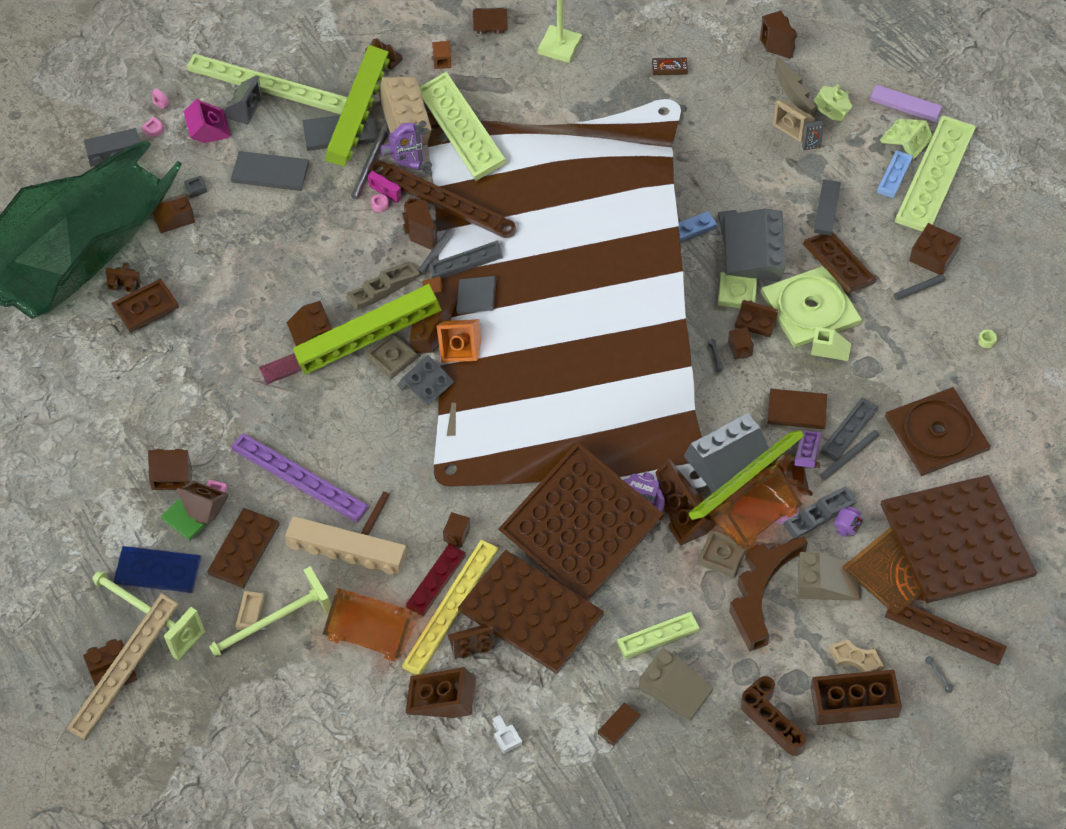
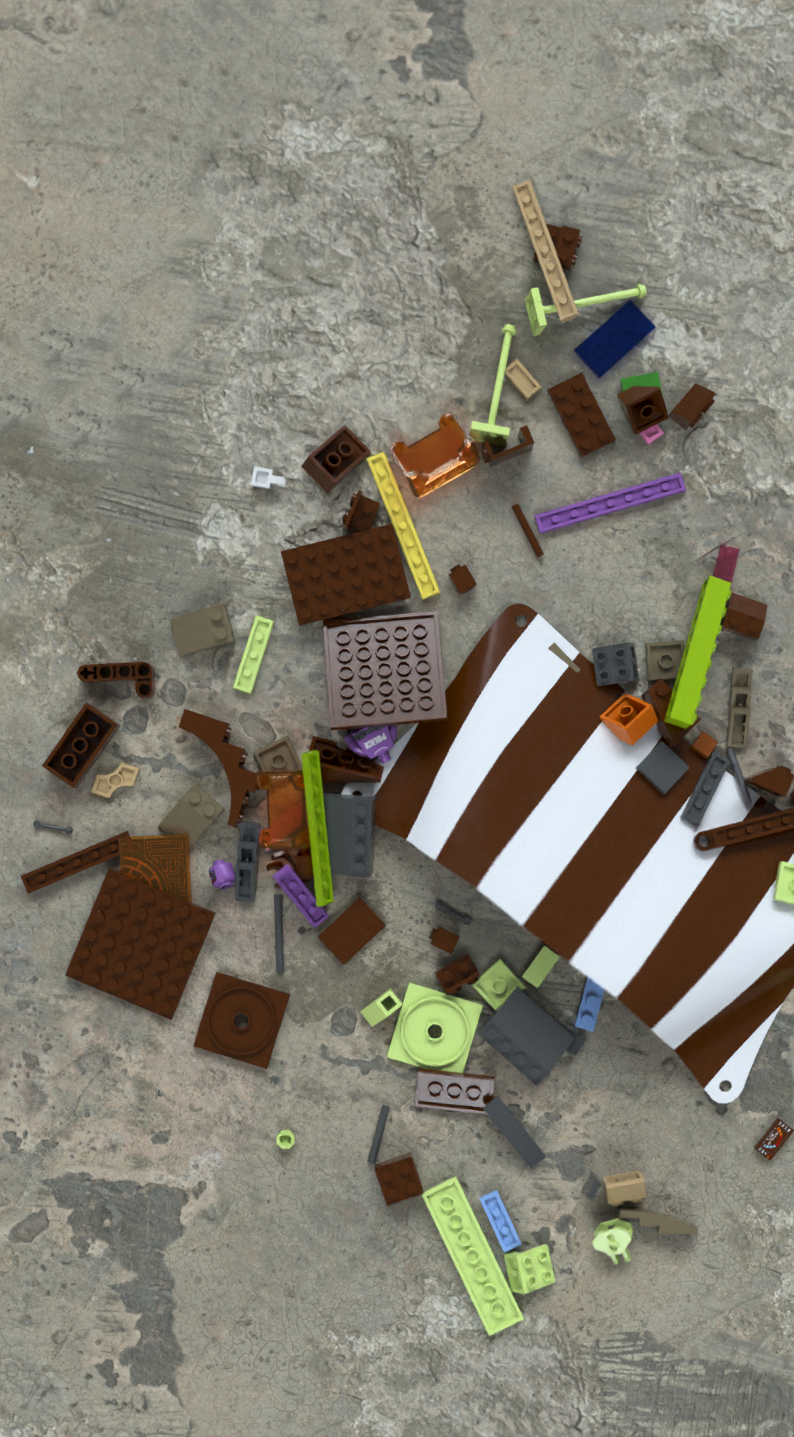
camera: 135 degrees right, 30 degrees up
tan brick [285,516,407,575] -> none
dark red plate [406,544,466,617] -> none
reddish brown tile [598,702,640,746] -> none
reddish brown slope [760,10,797,59] -> none
dark grey tile [820,397,878,462] -> none
lavender tile [870,84,943,122] -> none
none -> reddish brown panel [481,425,534,467]
none -> yellowish green tile [522,945,560,988]

